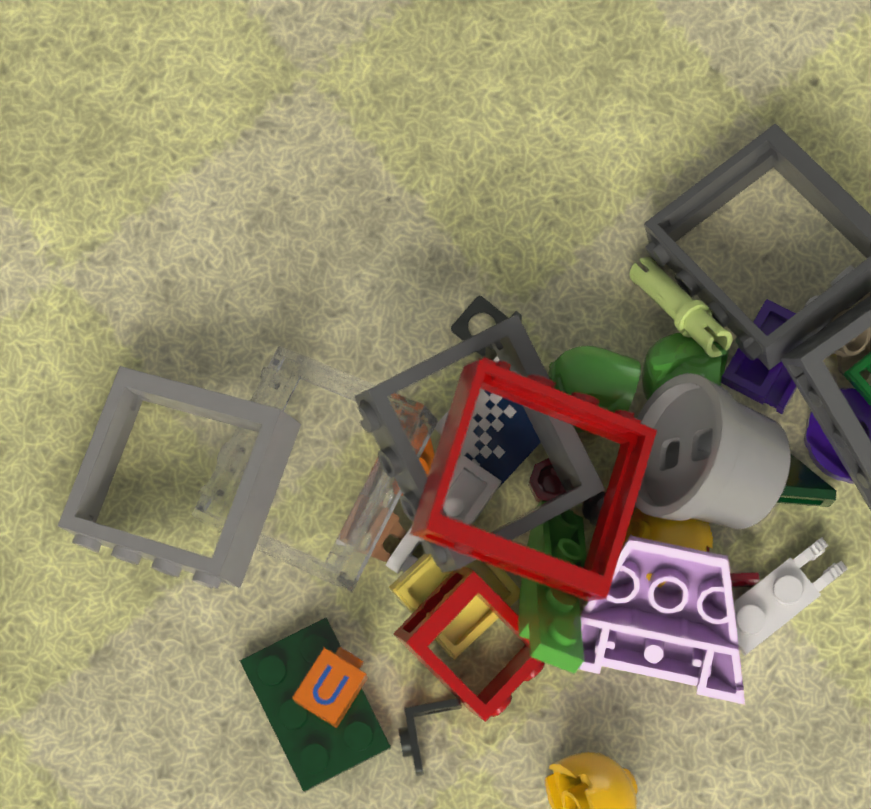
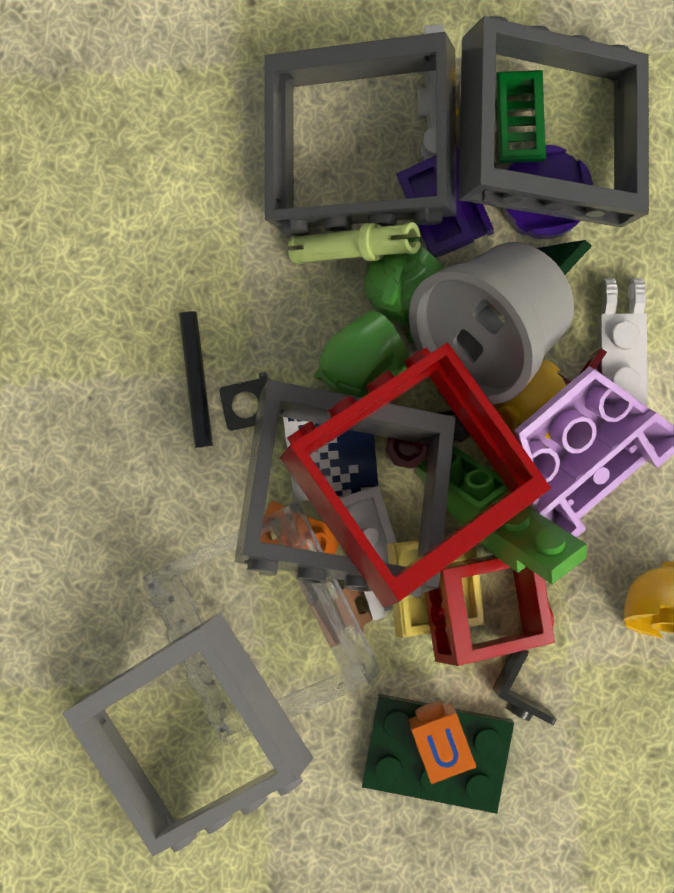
camera: 50 degrees left, 10 degrees up
none -> black bar [179,311,213,448]

